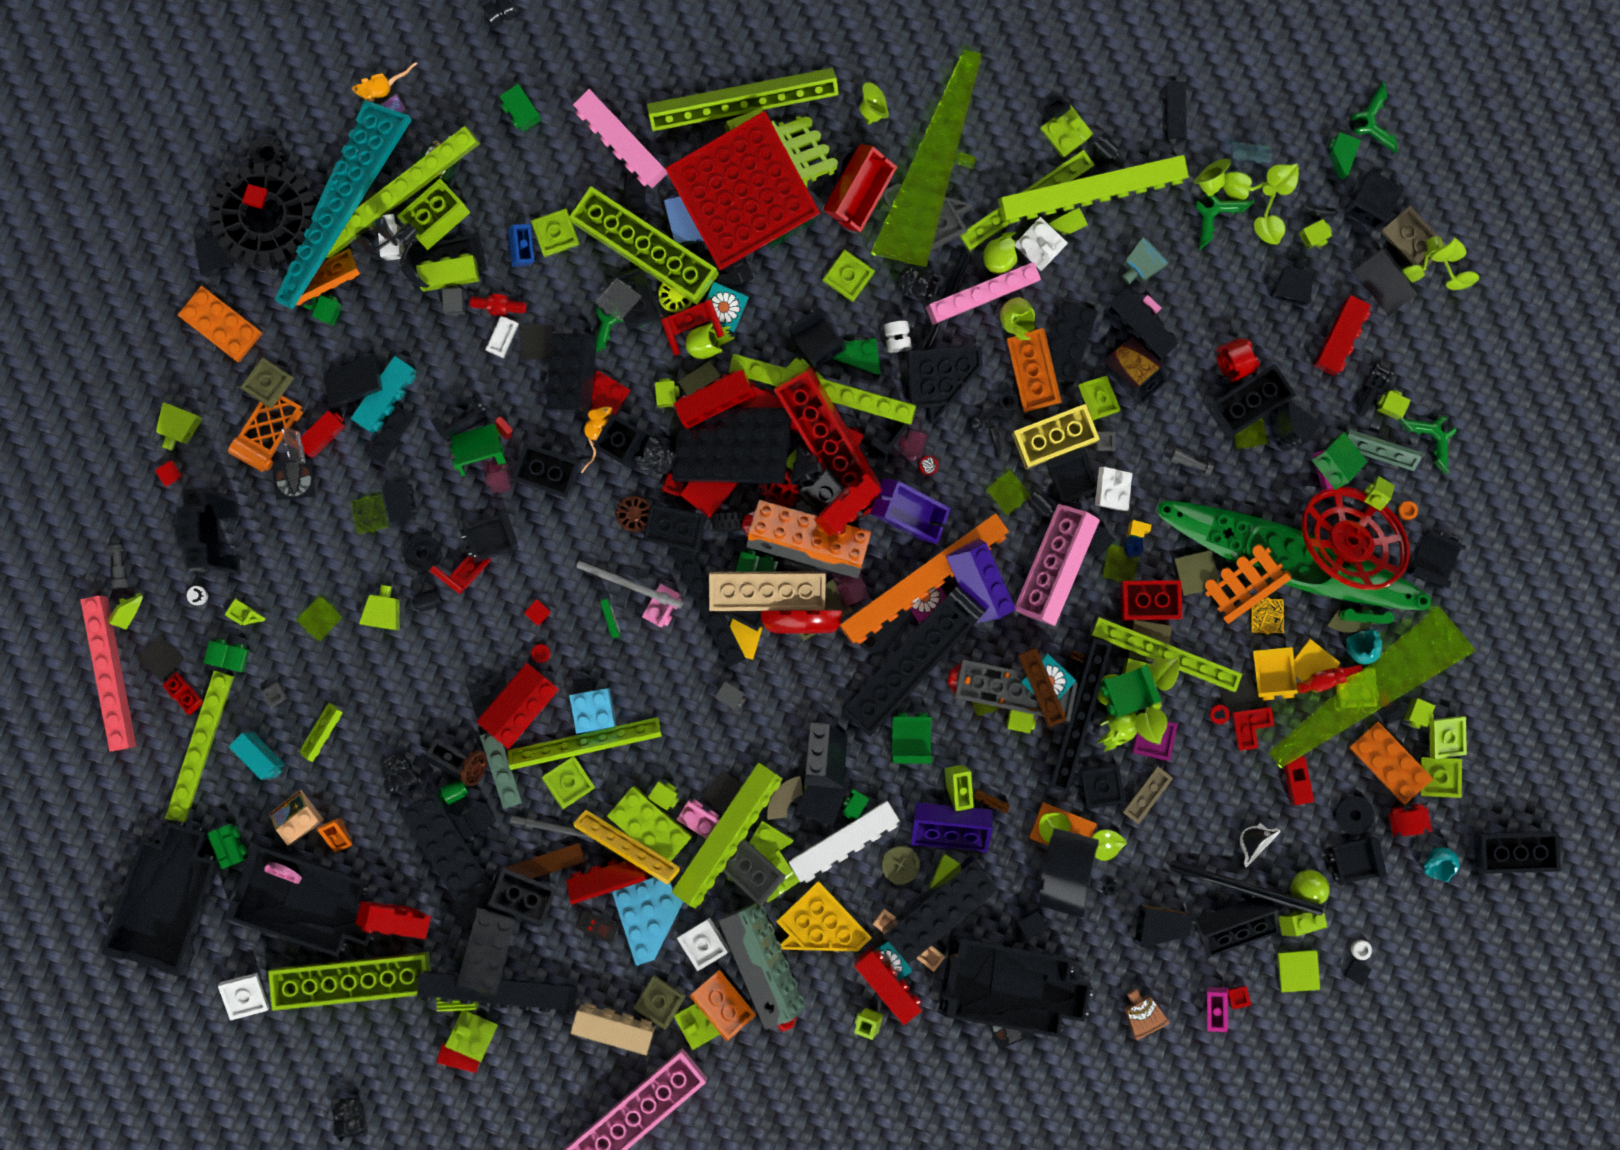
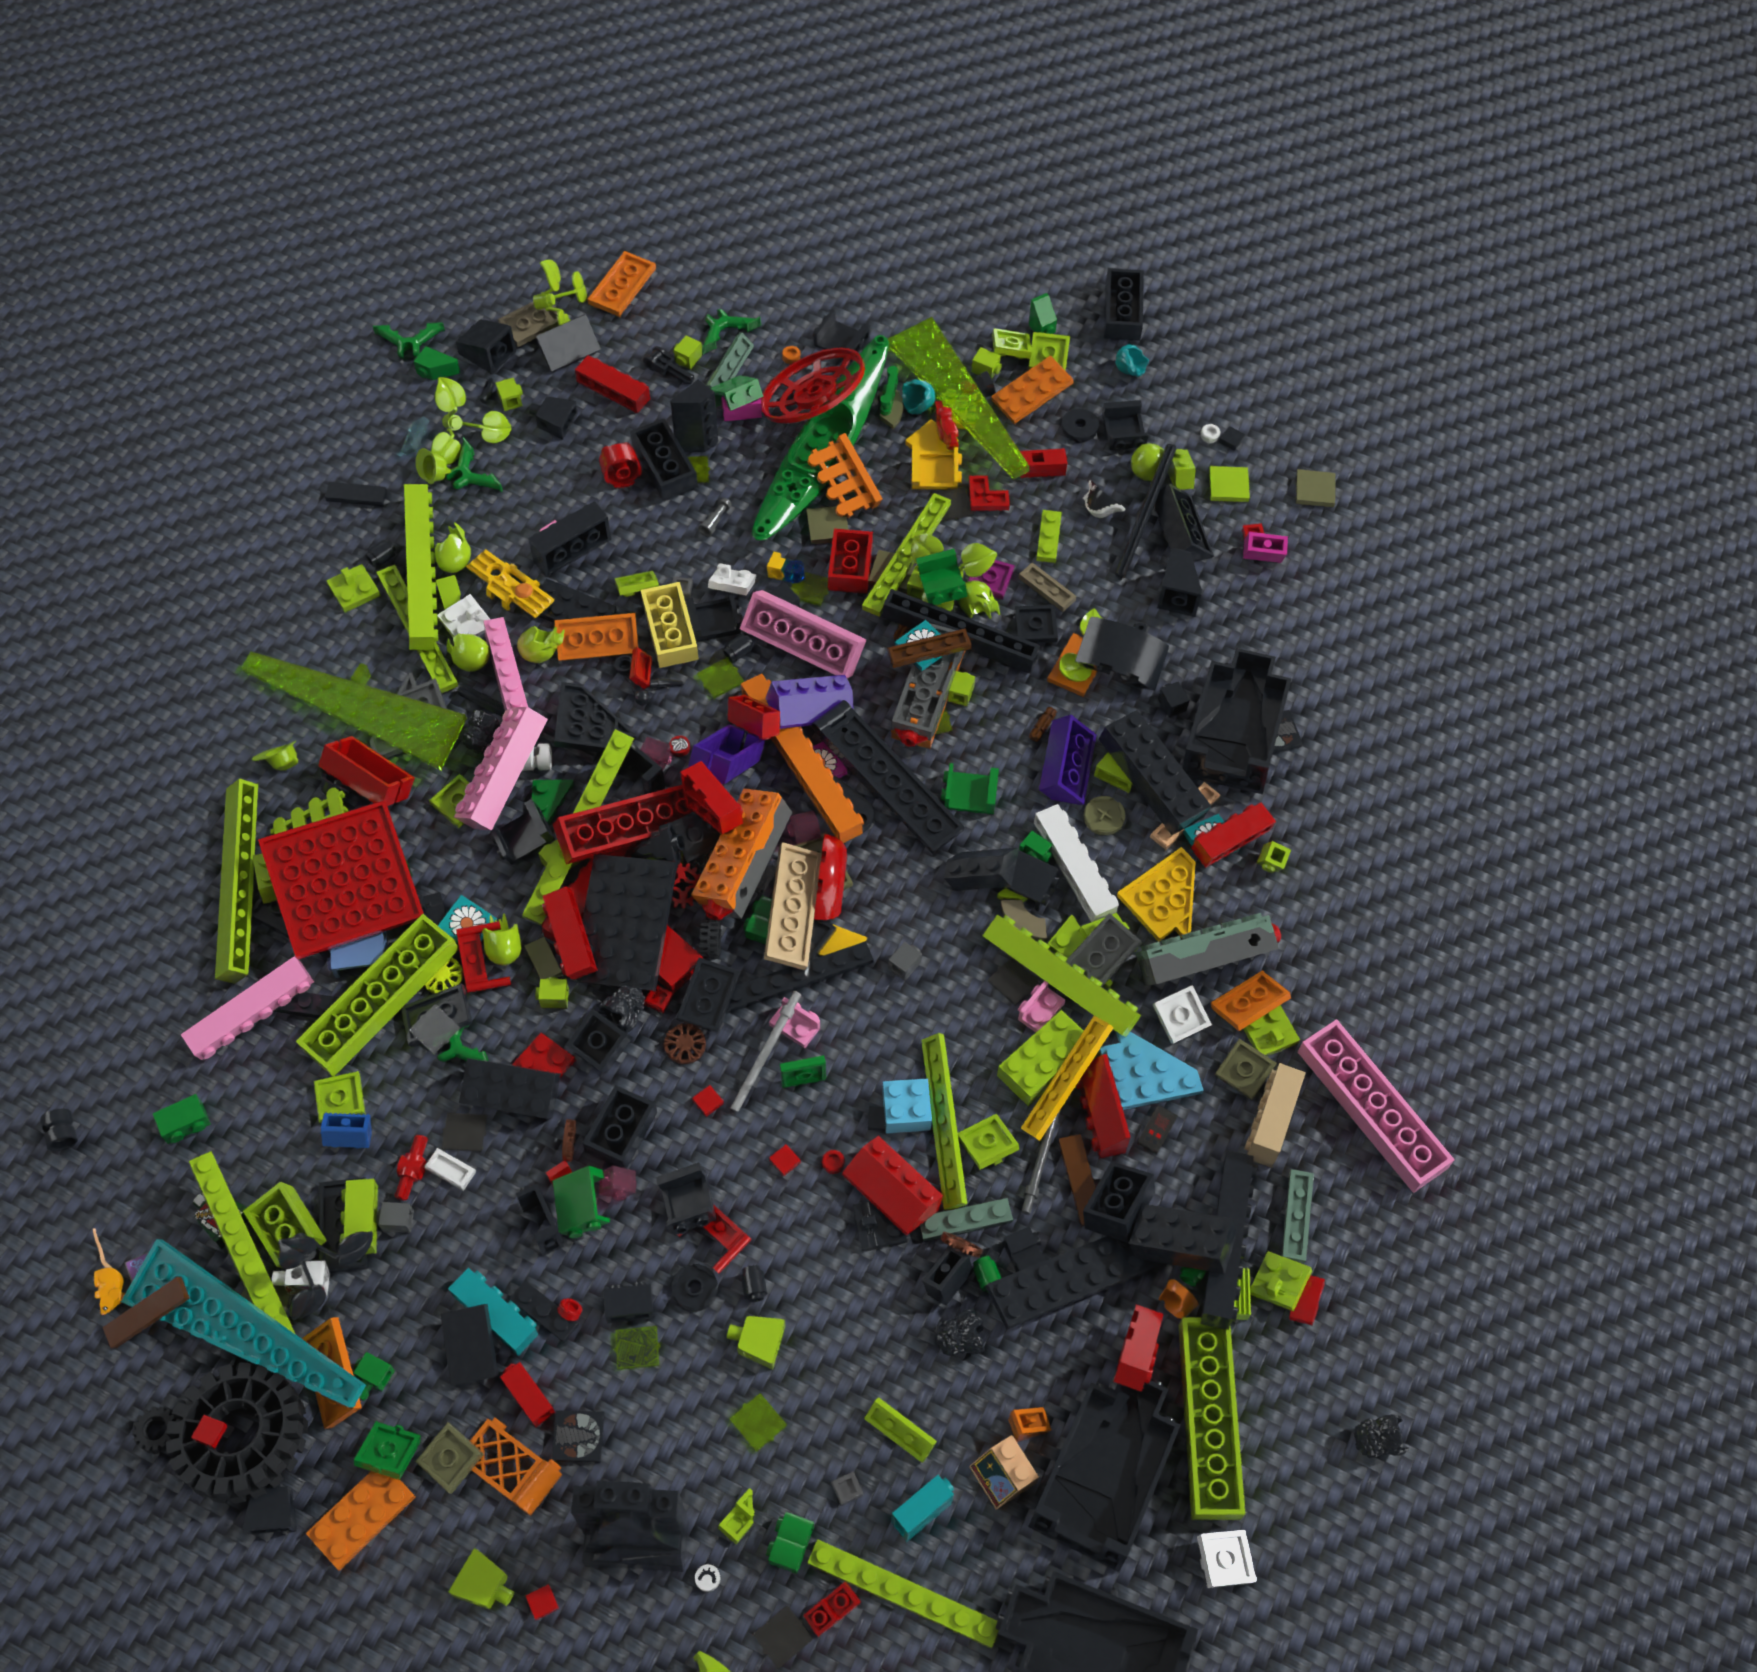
camera: 80 degrees left, 25 degrees down
green brick [207,824,248,870] -> none
bright pink tile [264,862,302,884] -> none
clear piece [282,428,306,463] -> none
light orange animal [581,407,612,473] -> none
lime brick [648,781,679,810] -> none
lime slope [944,765,974,811] -> none
black tile [1044,95,1071,120] -> none
slope [1104,336,1168,406] -> none
sand green torso [1121,237,1169,284] -> none
nougat torso [1124,989,1170,1040] -> none
red tile [1209,705,1230,724] -> none
yellow piece [1251,597,1284,635] -> none
lime brick [1364,476,1395,511] -> none
red brick [1388,803,1432,837] -> none
none -> reddish brown tile [103,1277,190,1349]
none -> green plate [354,1421,421,1480]
none -> lime helmet [435,522,471,573]
none -> bright pink brick [454,707,548,830]
none -> yellow piece [466,549,555,618]
none -> red tile [557,1298,582,1321]
none -> copper wheel [562,1119,576,1162]
none -> orange plate [588,251,656,317]
none -> red tile [629,647,652,689]
none -> red tile [692,1085,724,1117]
none -> red brick [728,694,780,740]
none -> green slope [1028,293,1057,334]
none -> lime plate [1036,510,1062,563]
none -> orange hair [1158,1279,1198,1319]
none -> sand green plate [1281,1169,1314,1263]
none -> olive tile [1296,469,1336,507]

